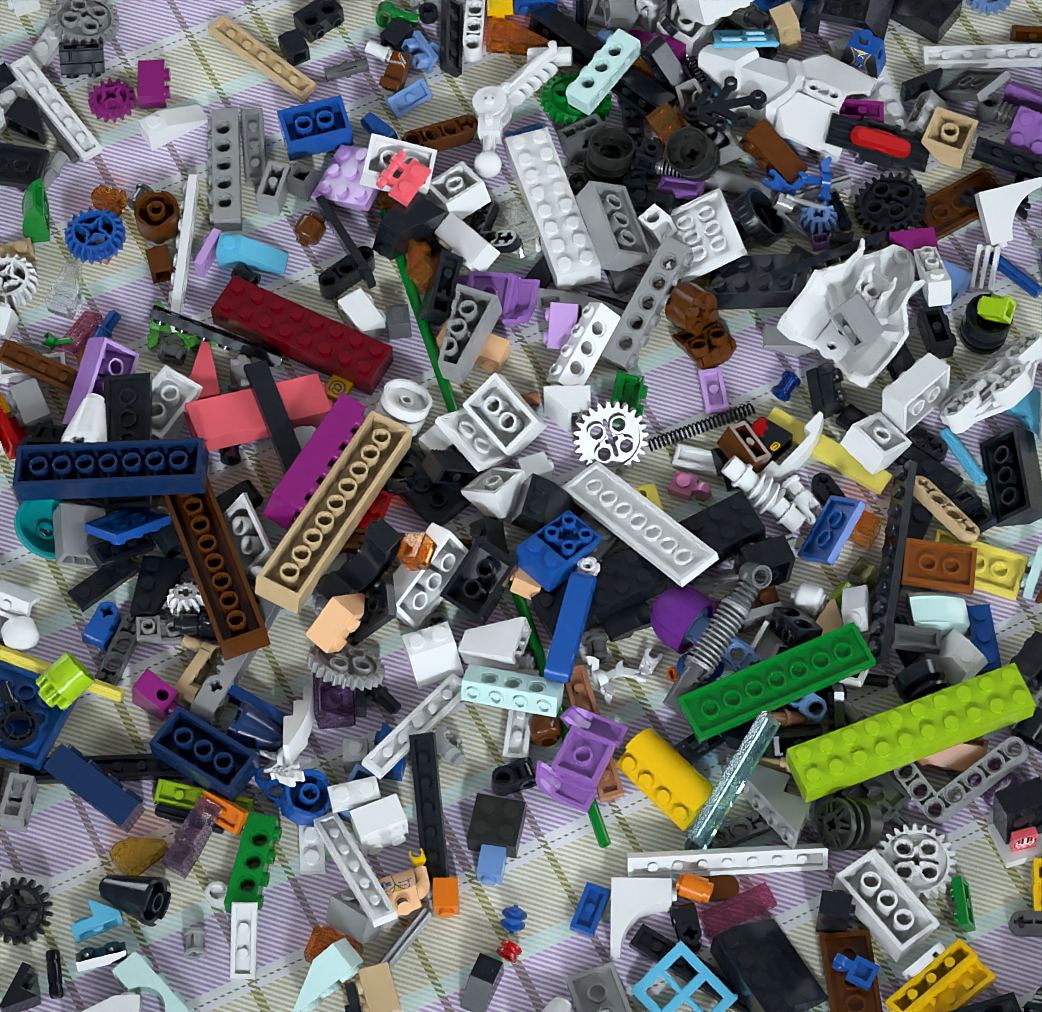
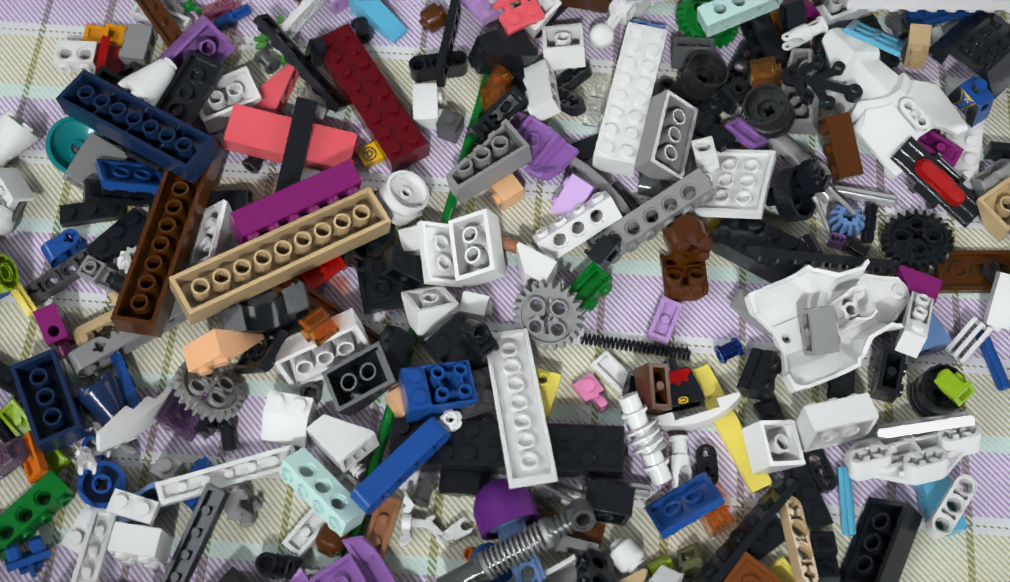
camera: 30 degrees right, 5 degrees up
blue piece [761,156,832,204] -> none
none -> blue hips [4,535,52,578]
none -> black beam [305,36,326,68]
none -> black piece [460,318,500,363]
none -> black brick [584,234,622,270]
none -> white piece [782,16,828,51]
none -> black brick [795,159,831,195]
none -> white tile [876,411,975,439]

